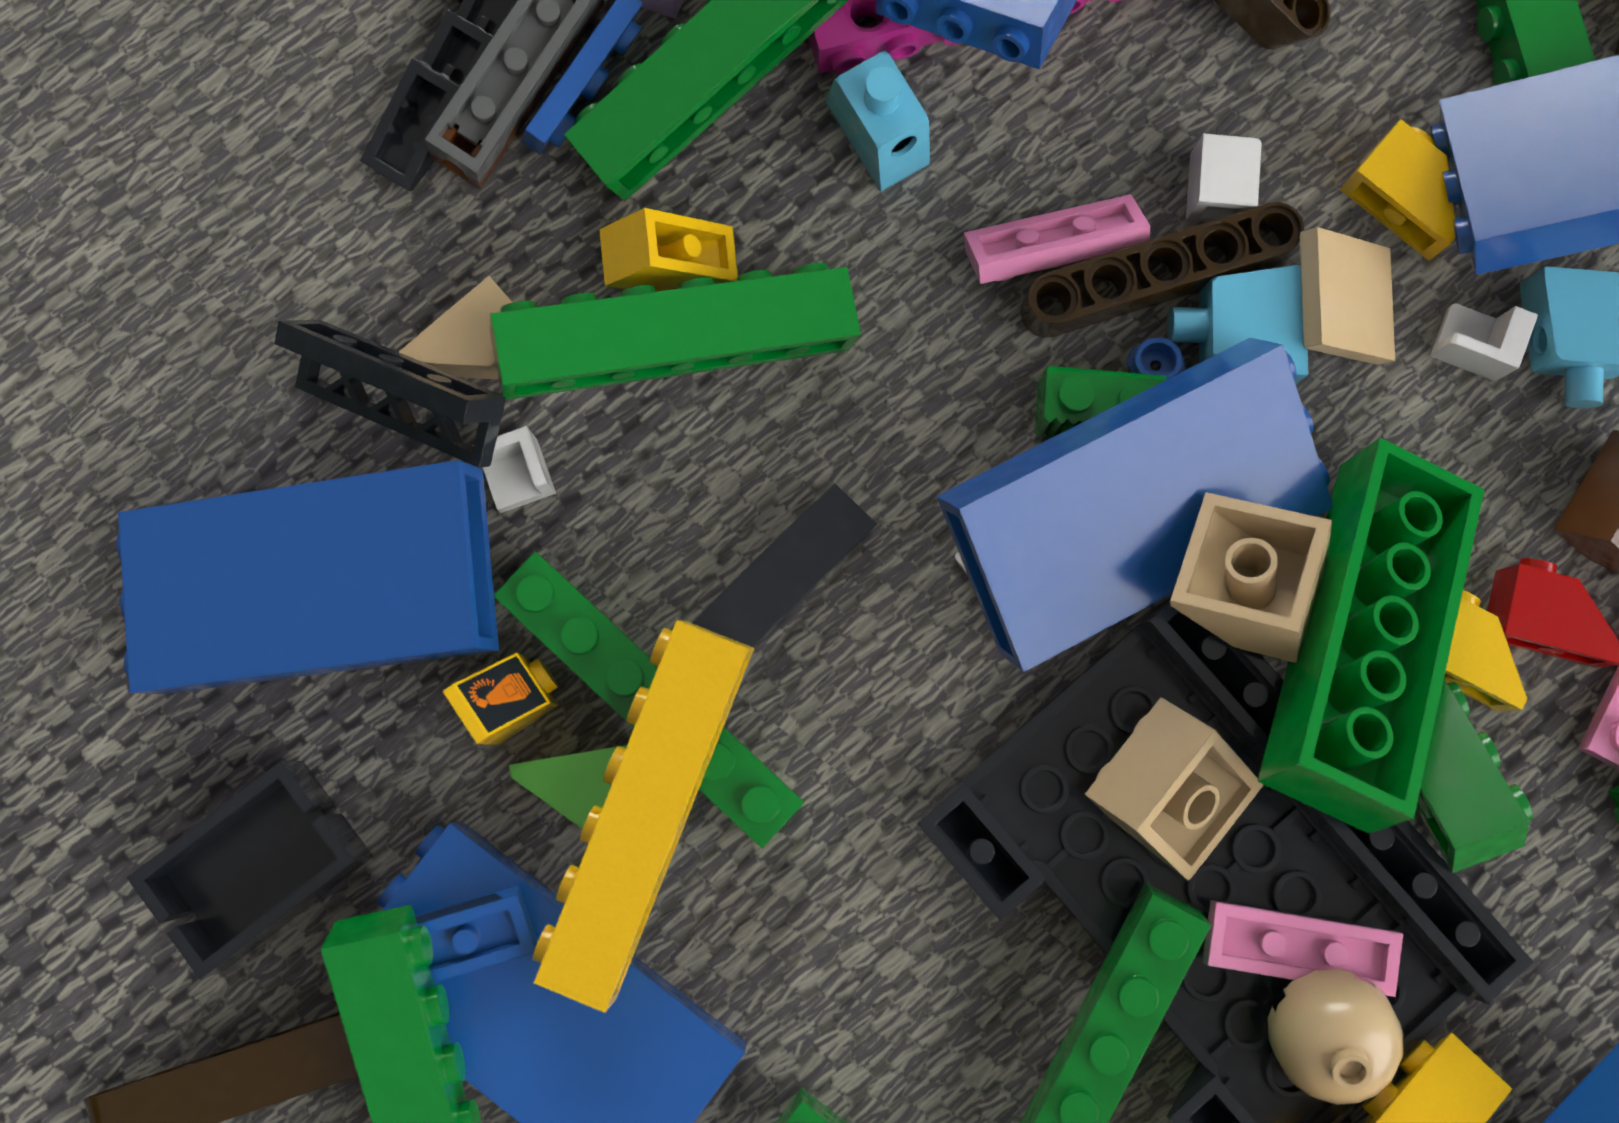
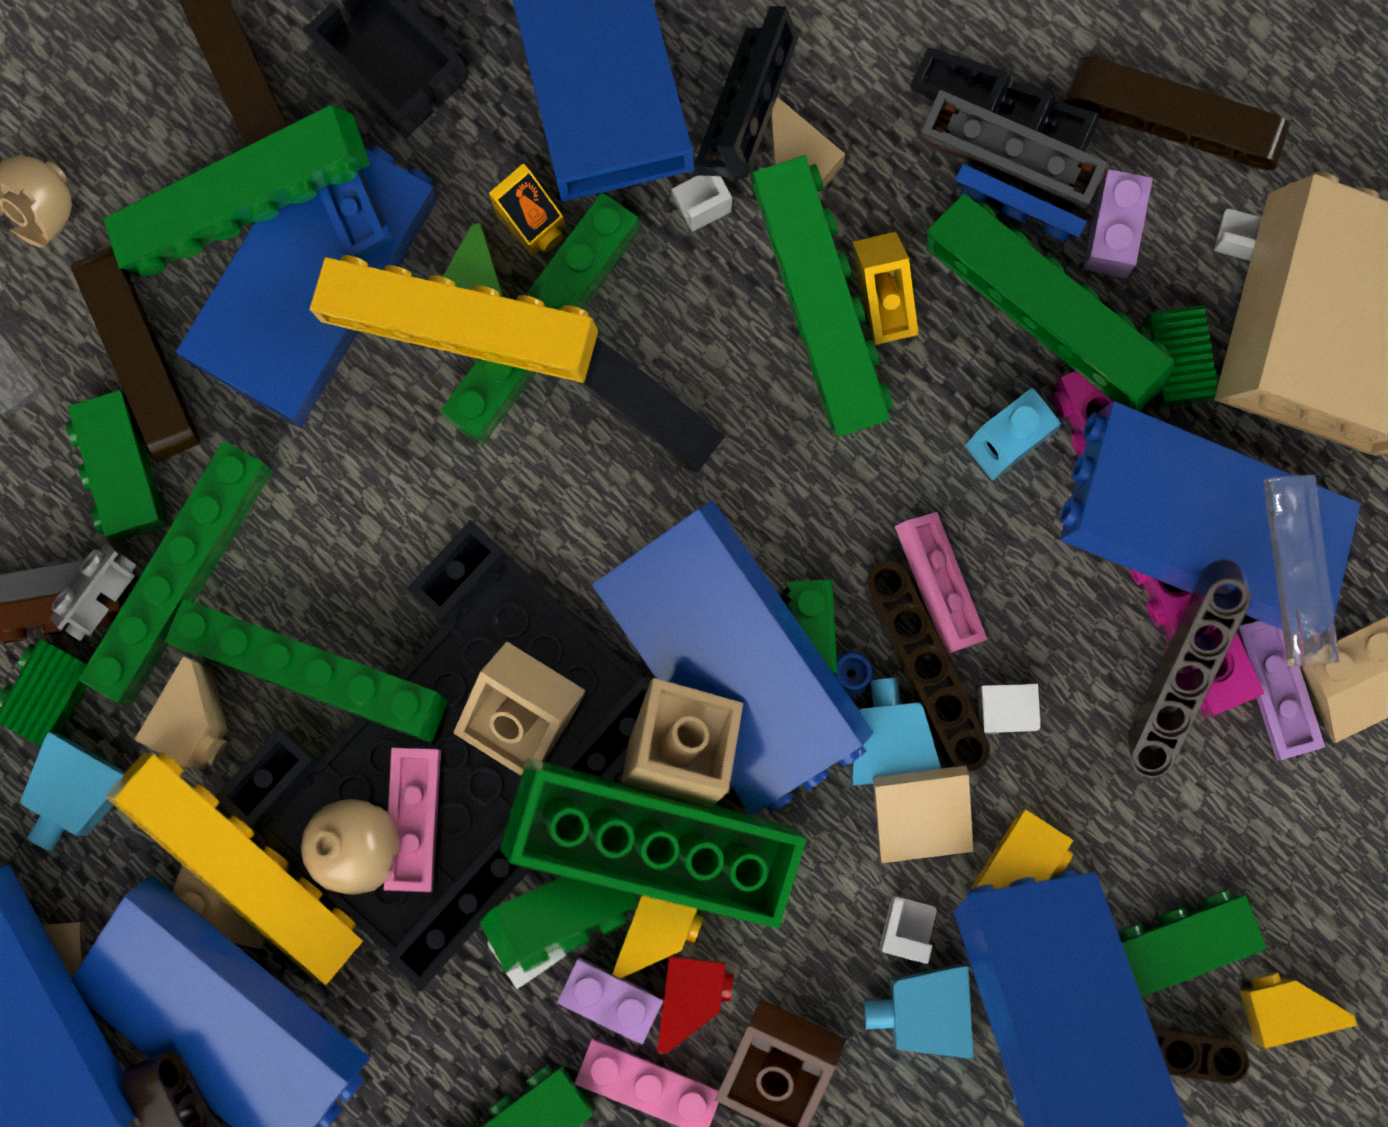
camera: 90 degrees right, 0 degrees up
none -> lavender brick [557,956,664,1045]

